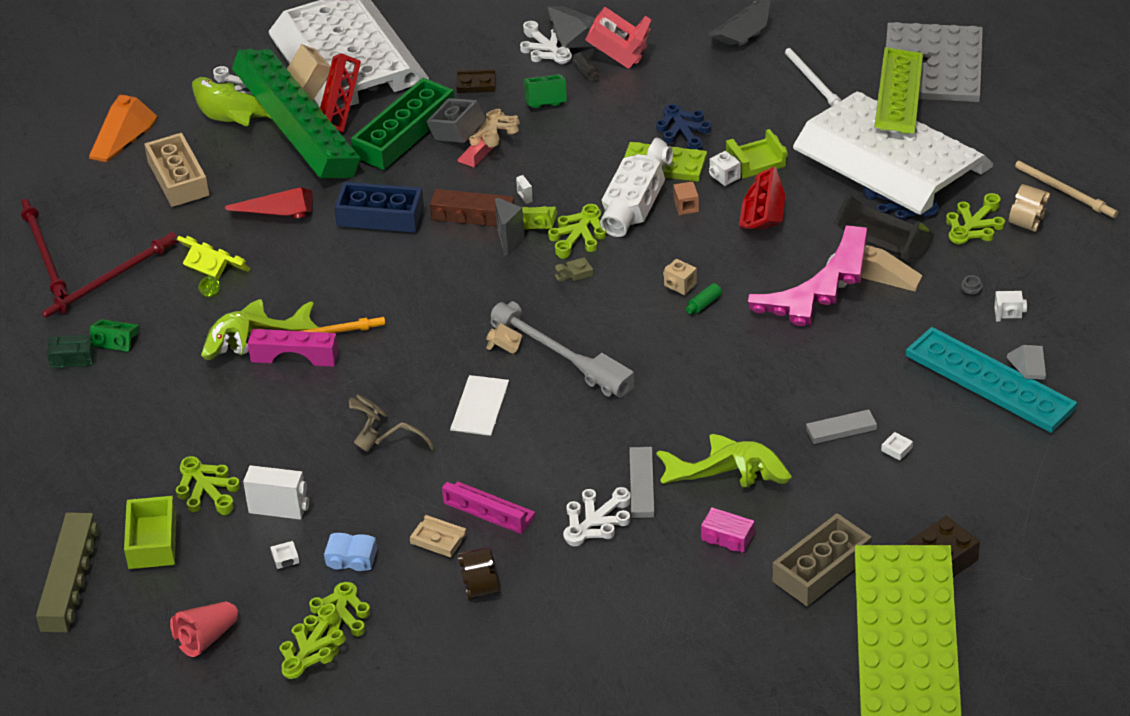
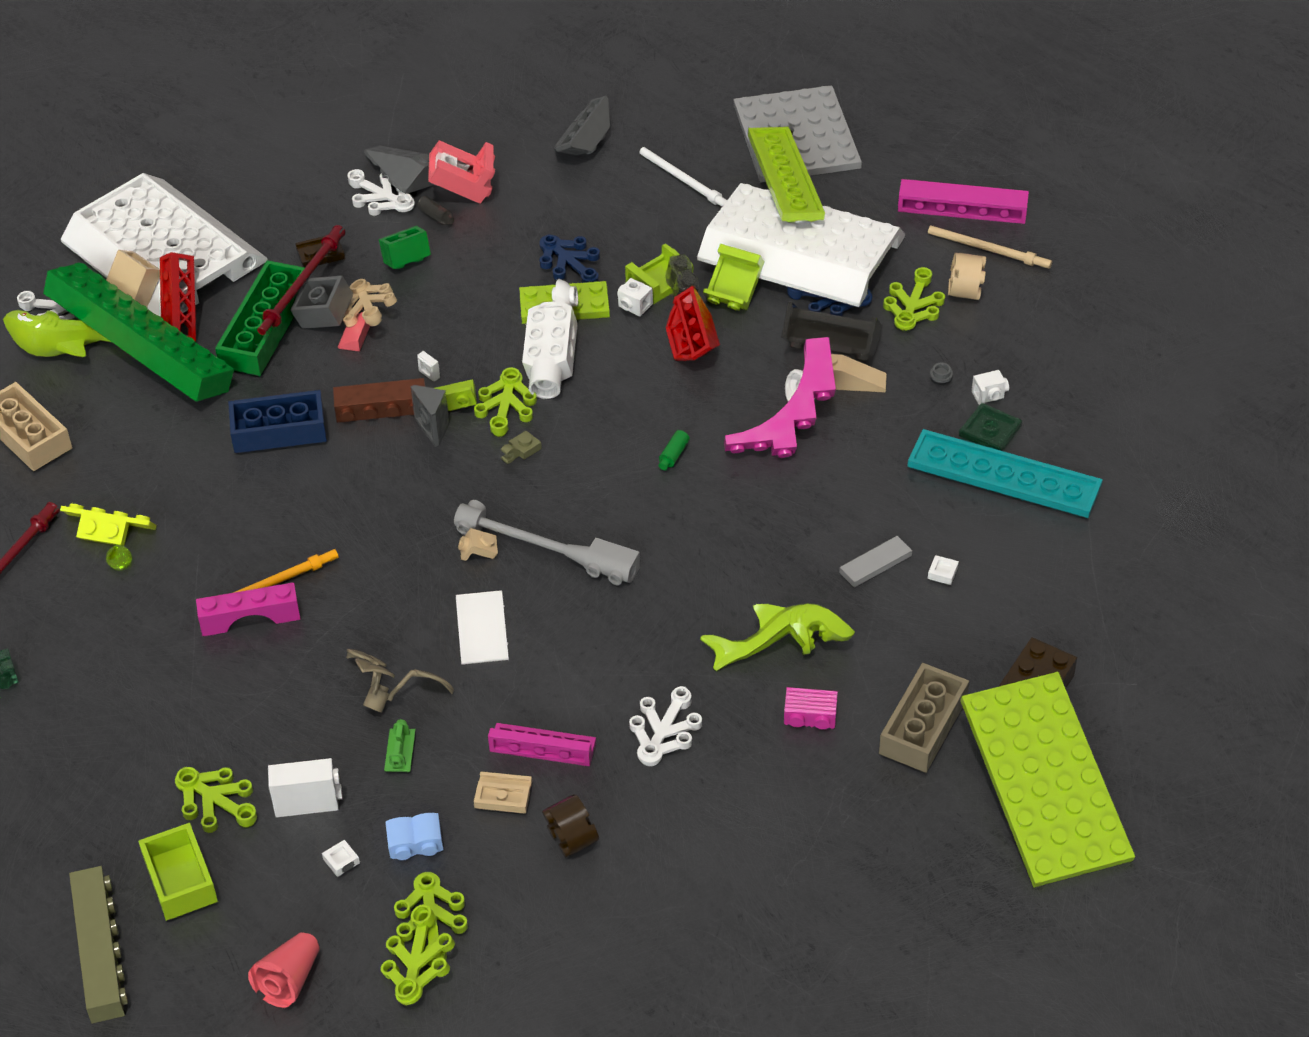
camera: 20 degrees left, 5 degrees up
green bracket [90,319,140,352] -> none
lime piece [201,299,318,360] -> none
red wedge [225,187,312,219] -> none
light grey tile [630,447,654,518] -> none
tan brick [663,259,697,295] -> none
nougat brick [673,182,699,215] -> none
light grey slope [1006,345,1046,380] -> none
none -> dark red bar [257,225,346,335]
none -> bright green hinge [384,719,416,772]
none -> clear smoke brick [665,254,699,299]
none -> lime panel [703,244,765,311]
none -> dark pink brick [898,179,1029,224]
none -> clear green plate [959,403,1022,451]

